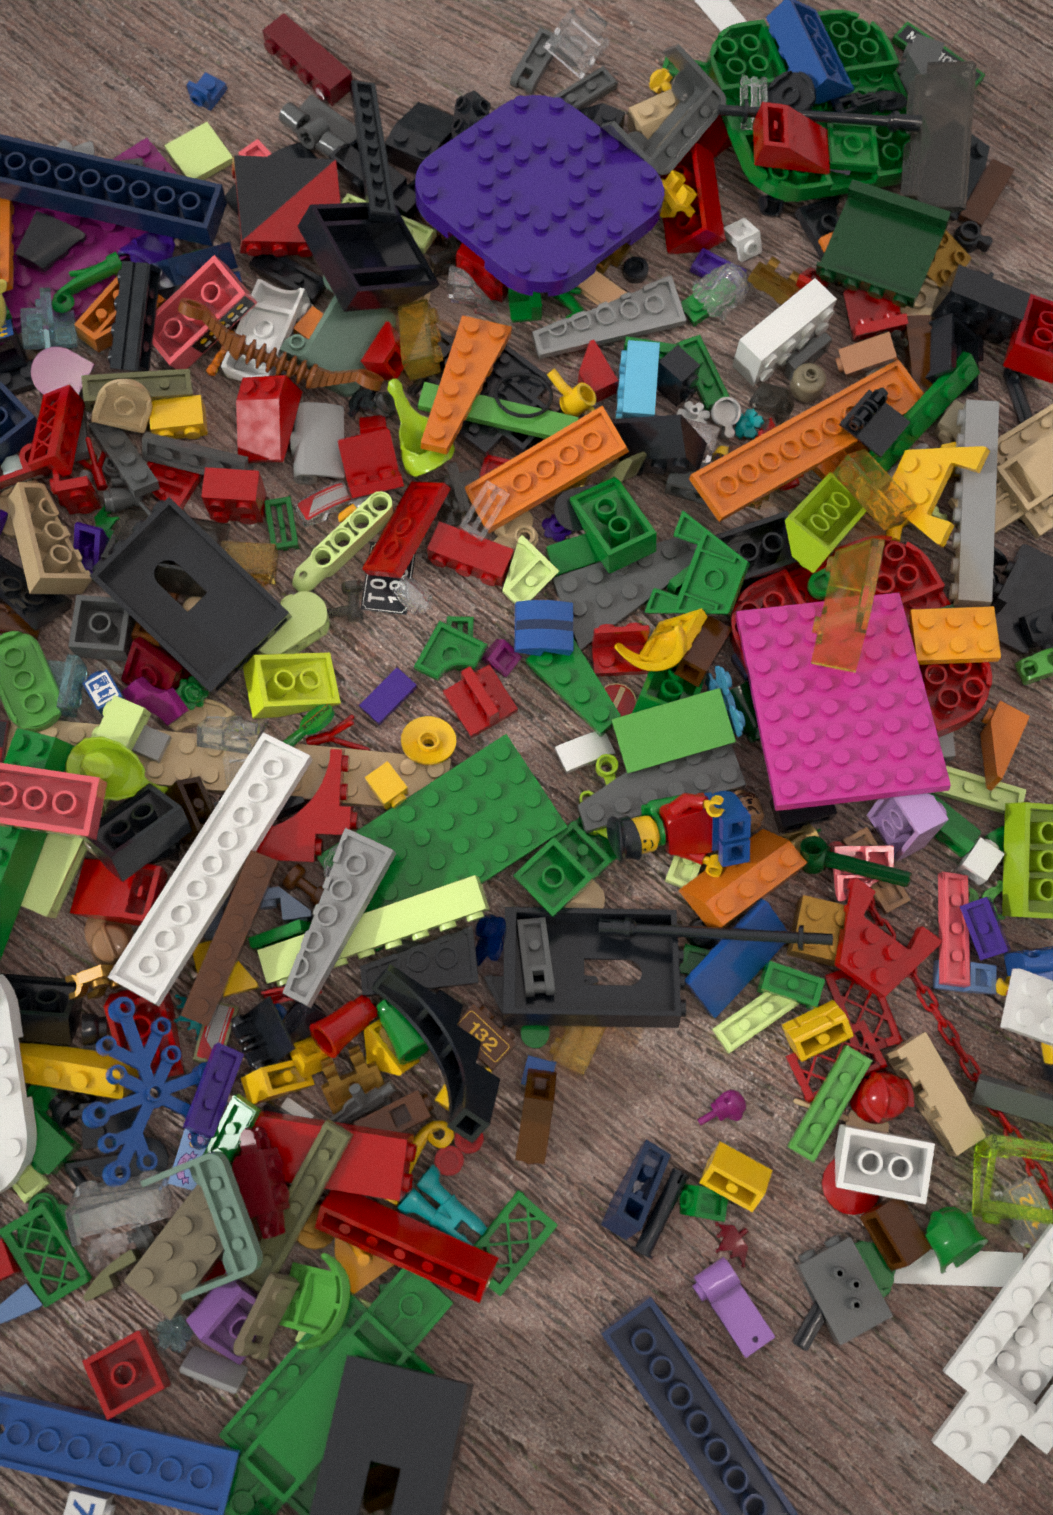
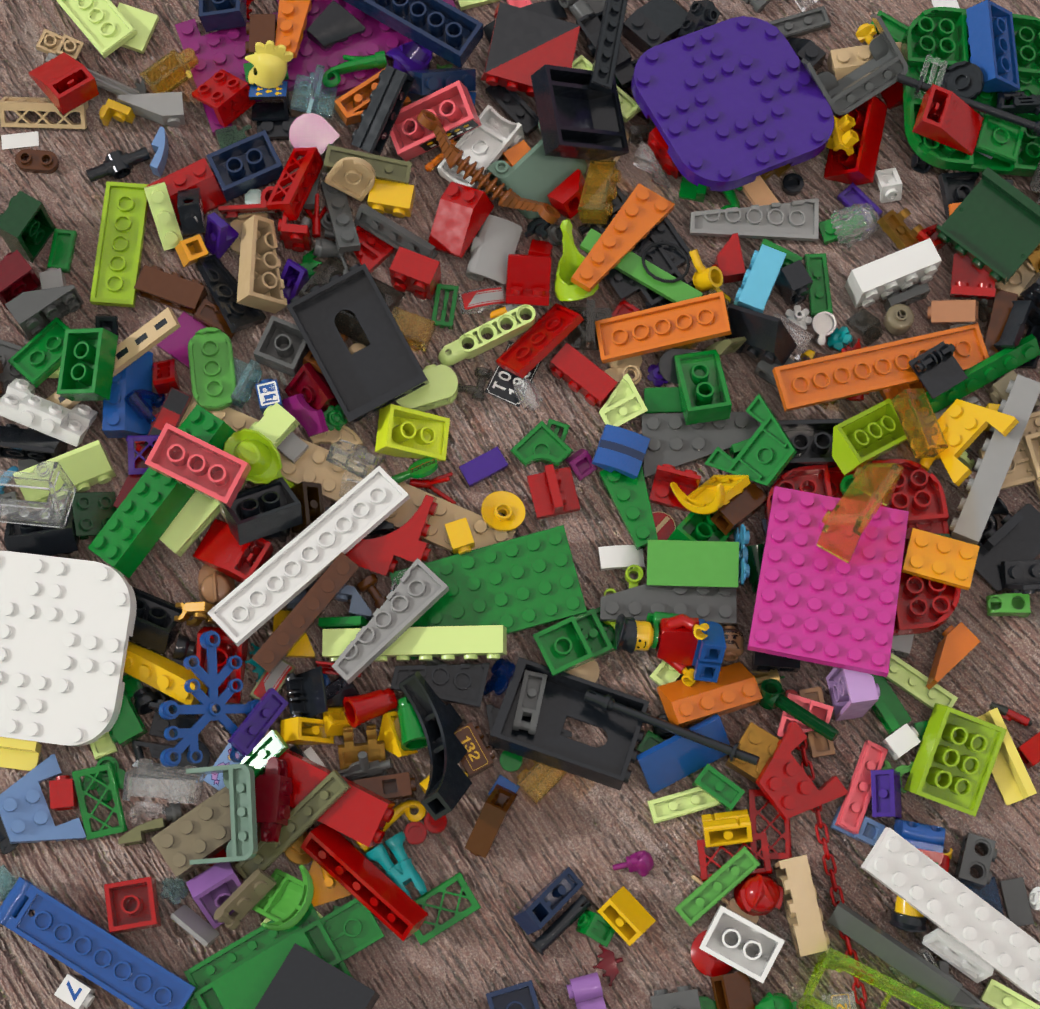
camera: 20 degrees right, 0 degrees up
clear tile [459,480,510,542] -> none

